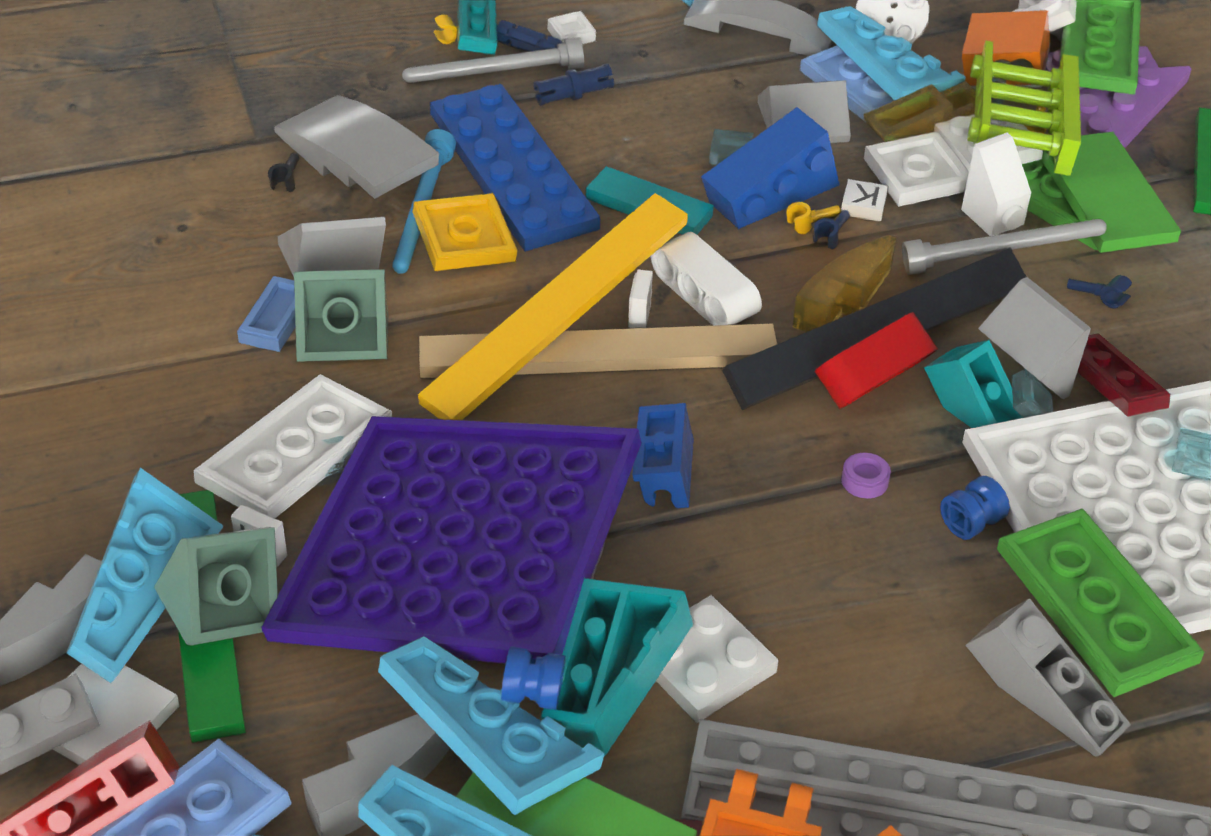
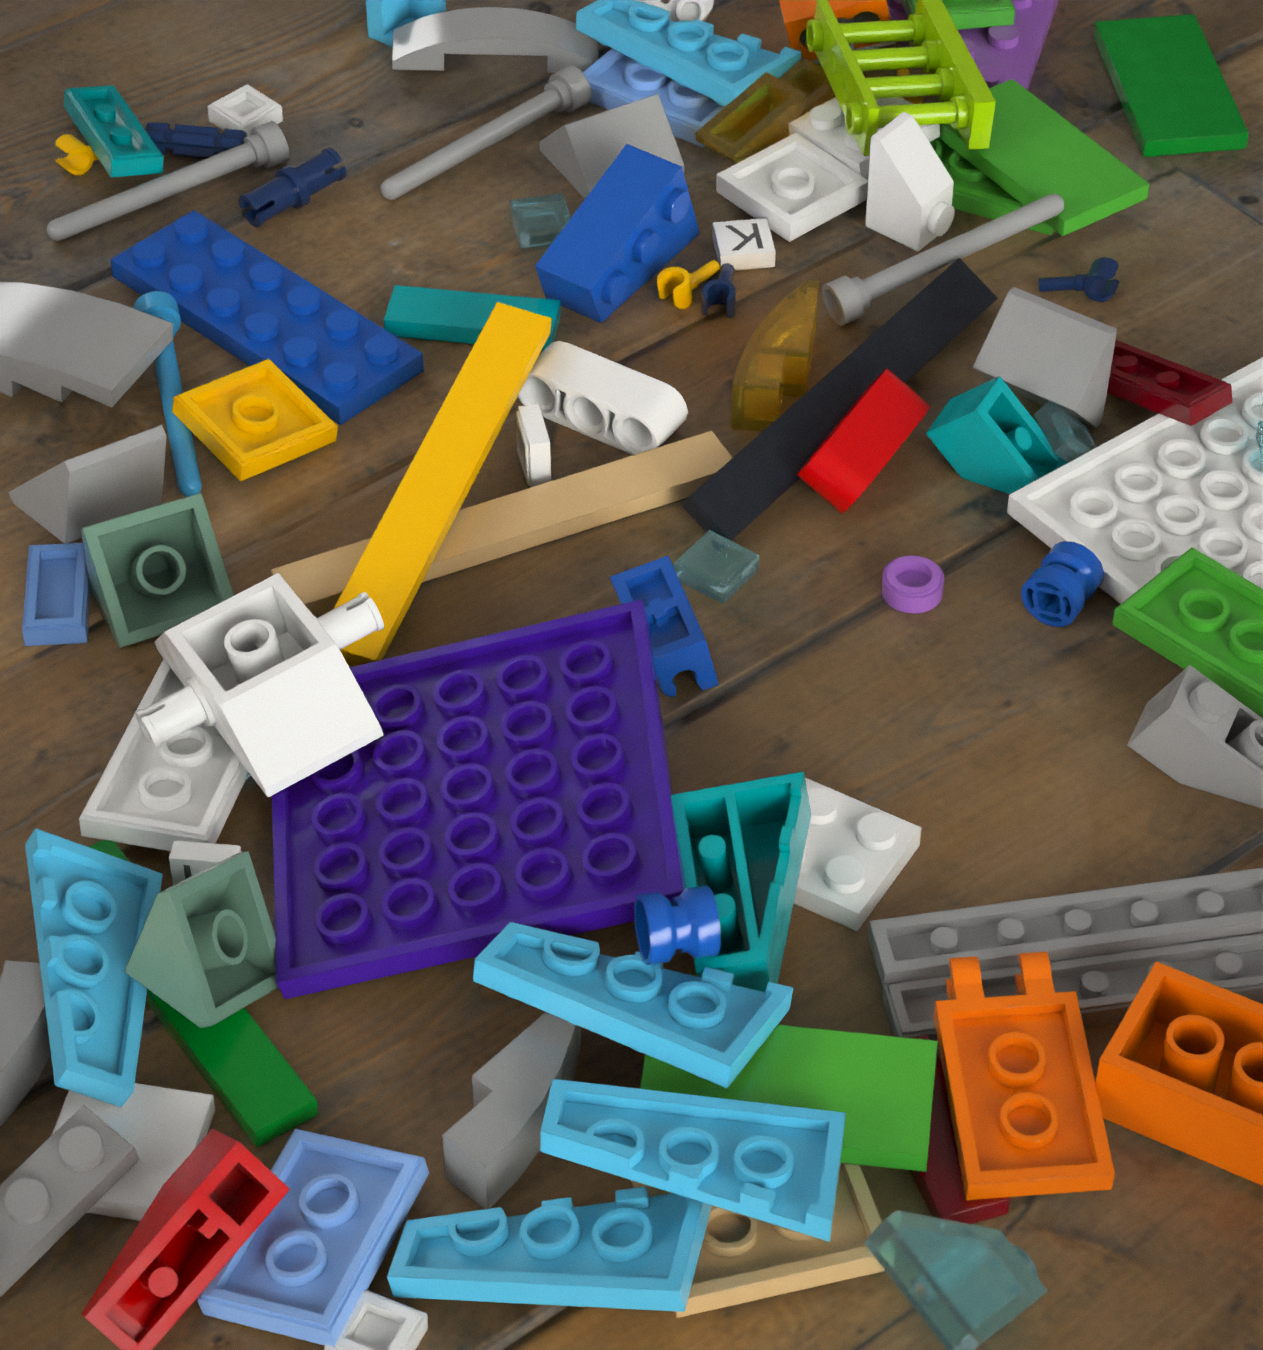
camera: 20 degrees left, 0 degrees up
none -> white slope [135,573,384,797]
none -> light grey piece [380,65,592,200]
none -> clear light blue tile [674,530,759,604]

